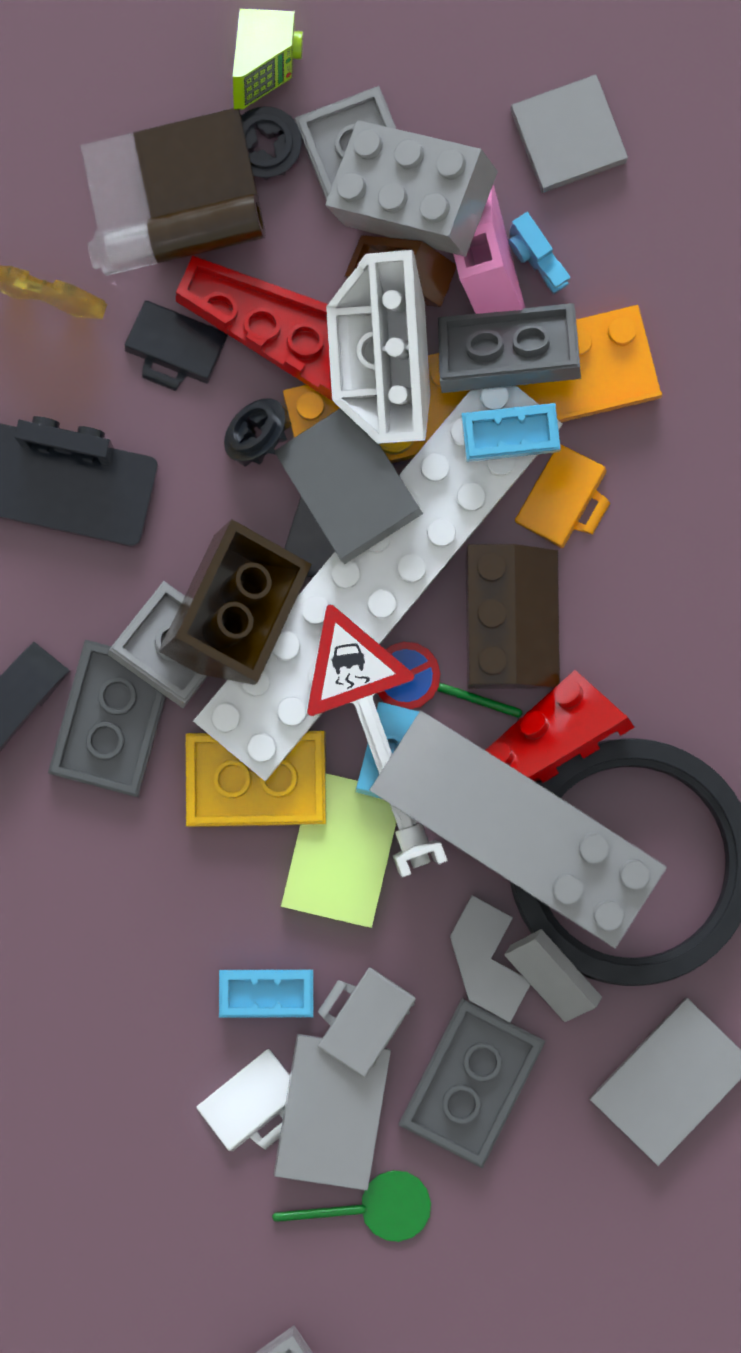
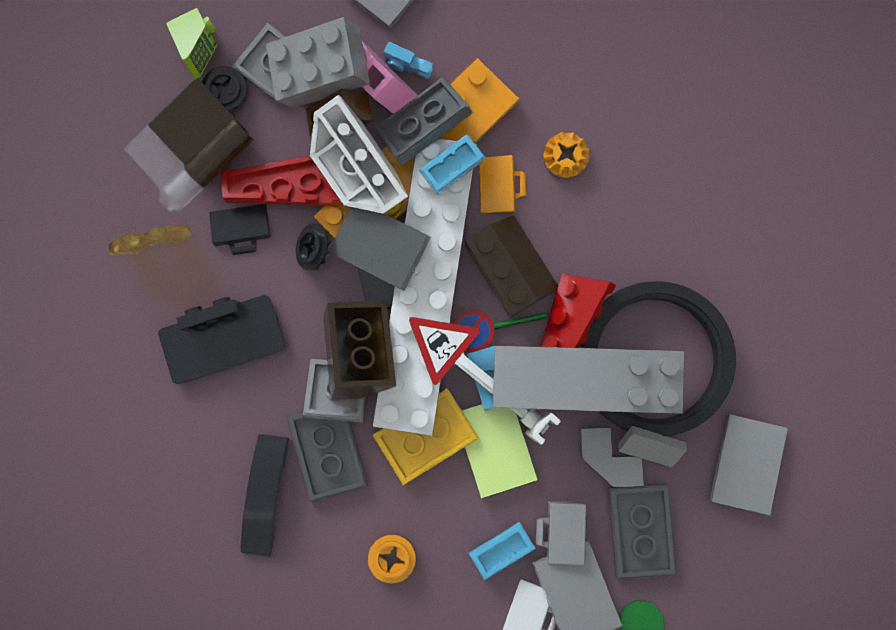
camera: 30 degrees left, 0 degrees up
none -> light orange gear [368,534,416,583]
none -> light orange gear [543,132,589,178]

